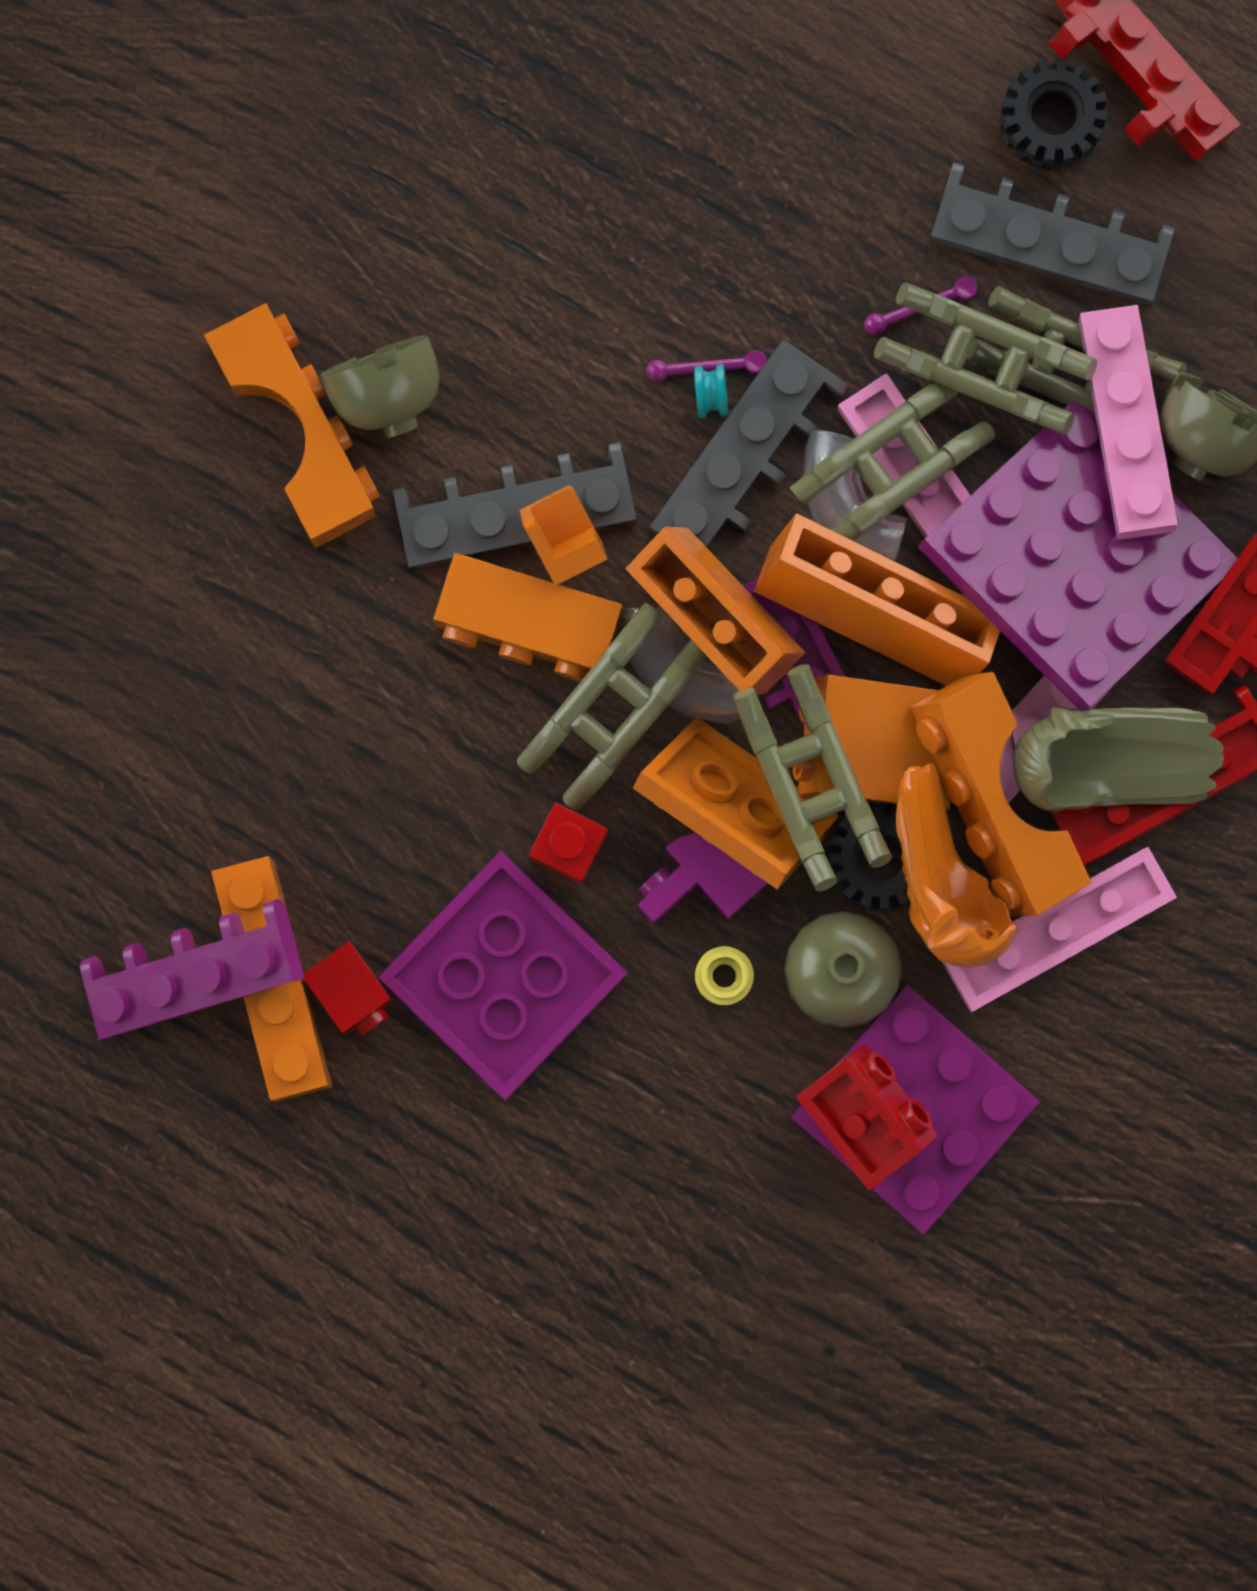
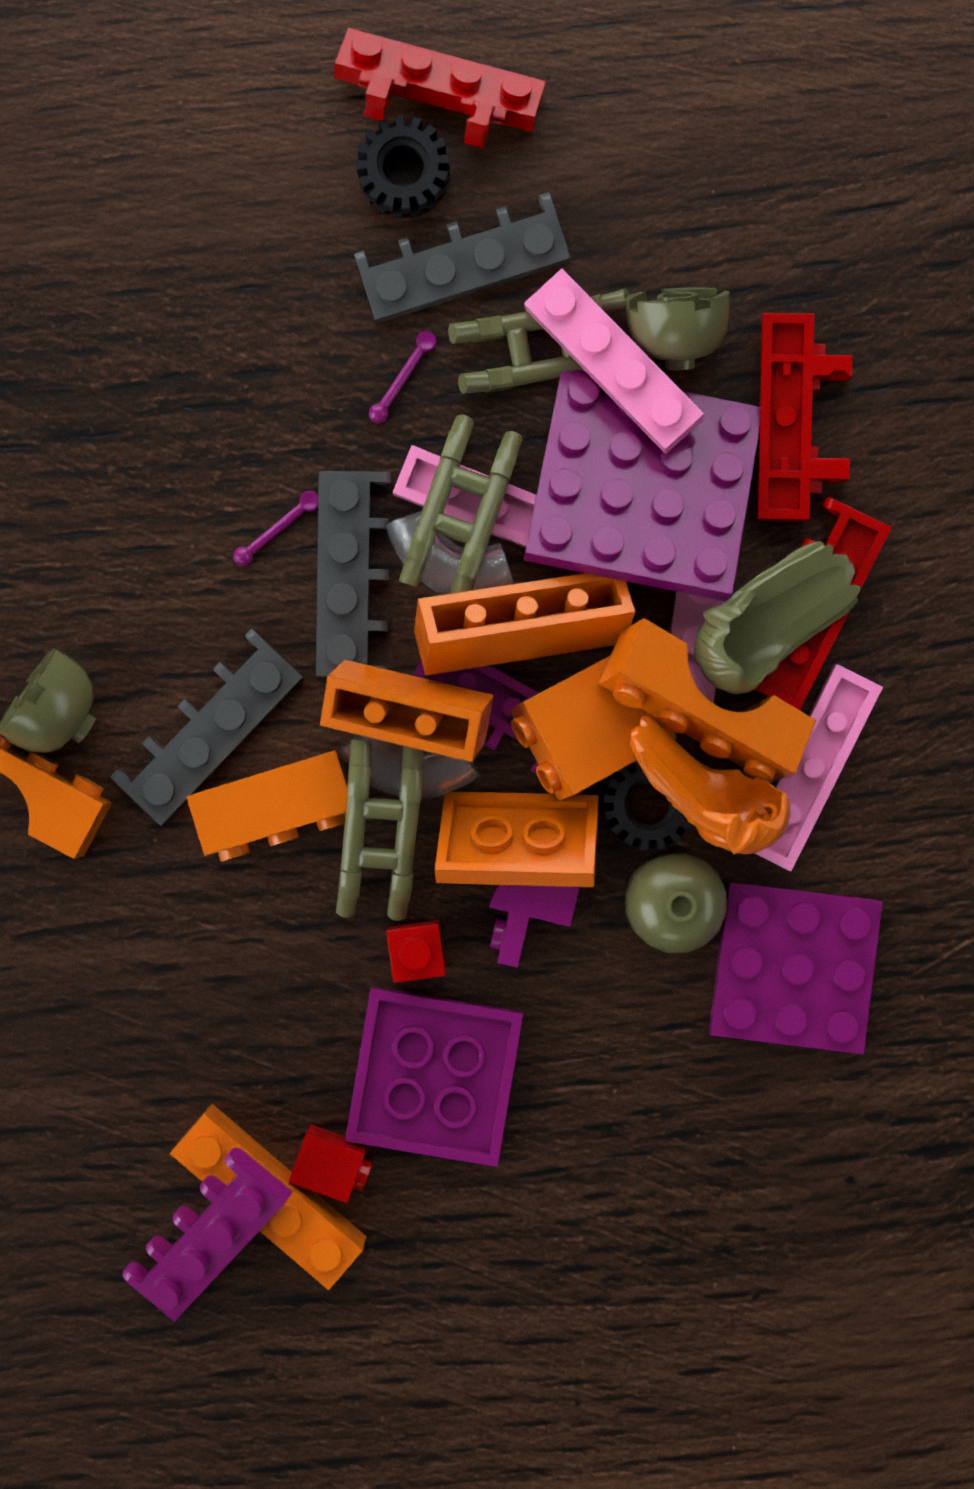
camera: 35 degrees left, 5 degrees up
orange panel [519,486,607,586] -> none
teal bush [694,364,728,418] -> none
light yellow plate [695,946,754,1005] -> none
olive piece [733,664,892,891] -> none
red bracket [796,1043,937,1191] -> none
olive piece [874,282,1097,435] -> none

